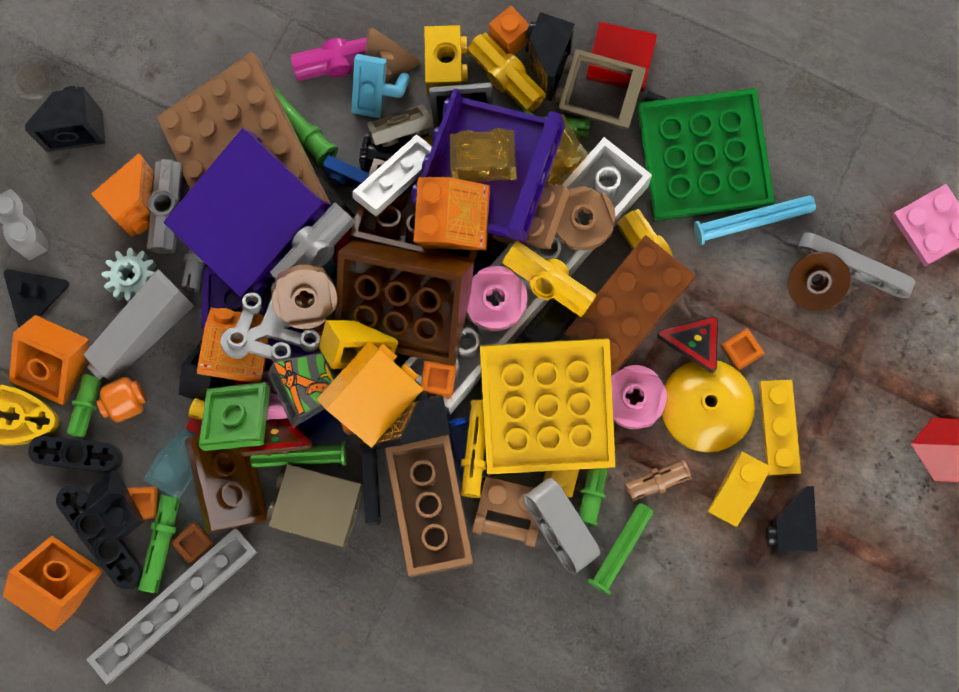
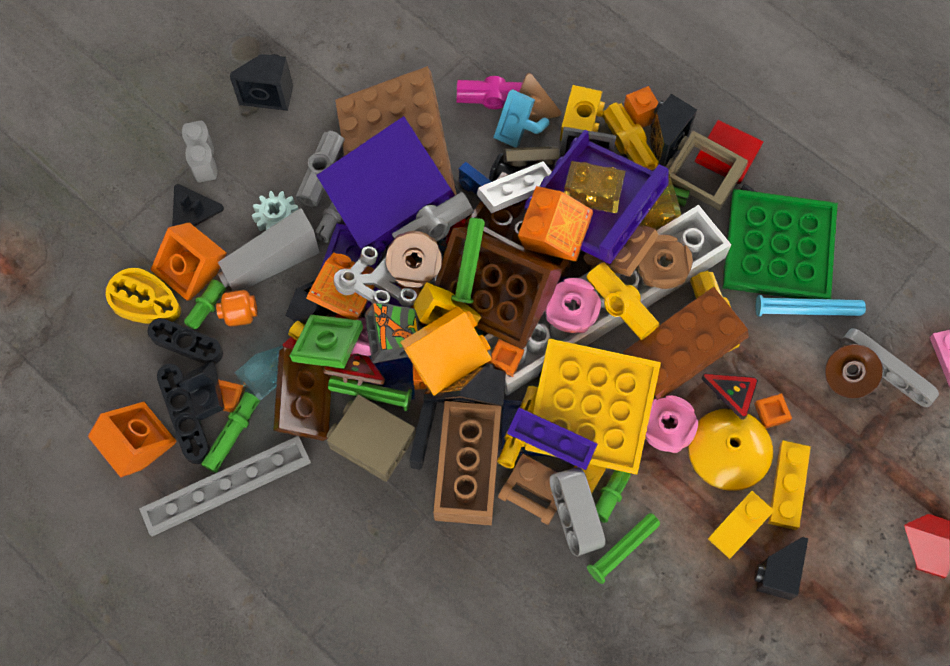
camera: 10 degrees right, 10 degrees down
orange slope [91,153,155,238] -> none
dark orange tile [170,521,216,566] -> none
bright green pin [274,89,338,166] -> none
black tile [521,298,578,343] -> none
medium nougat pin [625,460,692,502] -> none
none -> bright green axle [451,217,485,303]
none -> dark purple plate [507,408,598,470]

